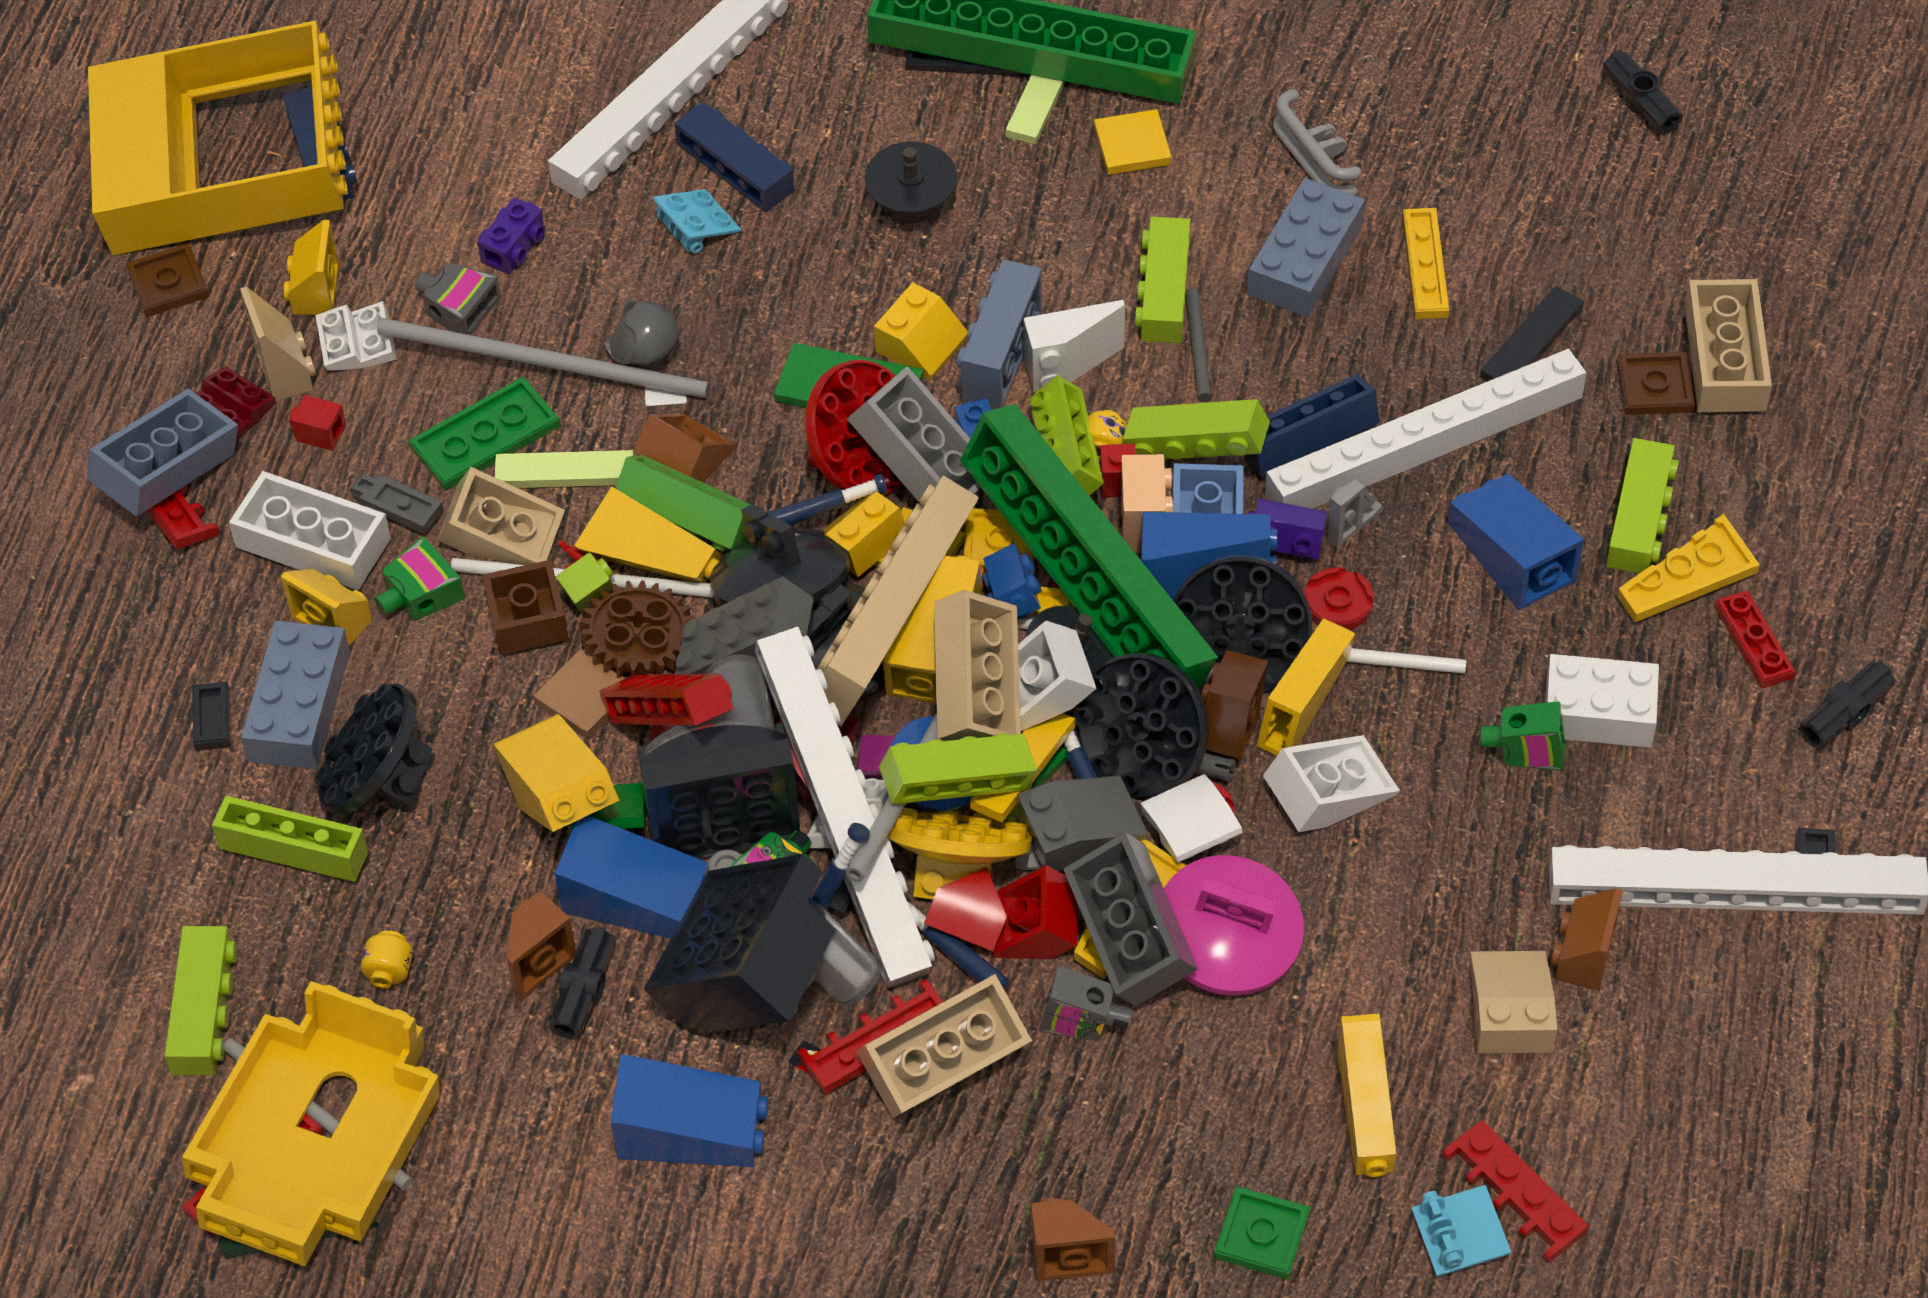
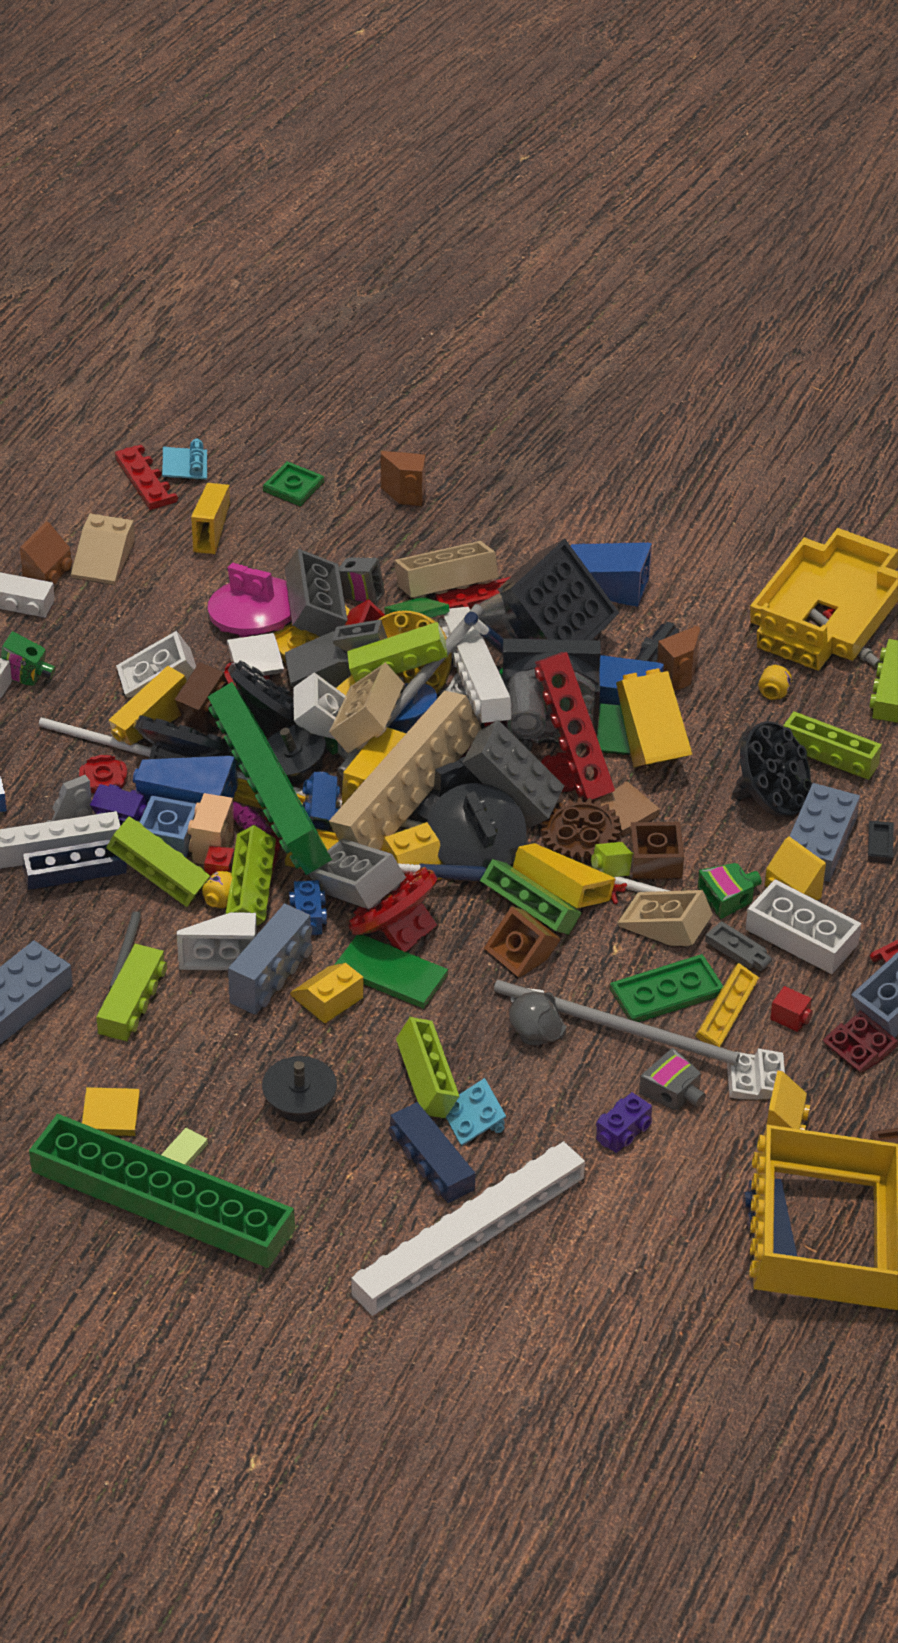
camera: 170 degrees left, 10 degrees down
tan slope [240,286,316,402] -> none
yellowish green tile [495,450,634,488] -> none
none -> dark grey slope [332,620,387,651]
none -> green tile [384,597,450,618]
none -> lime brick [396,1017,460,1118]
none -> yellow tile [695,963,759,1047]

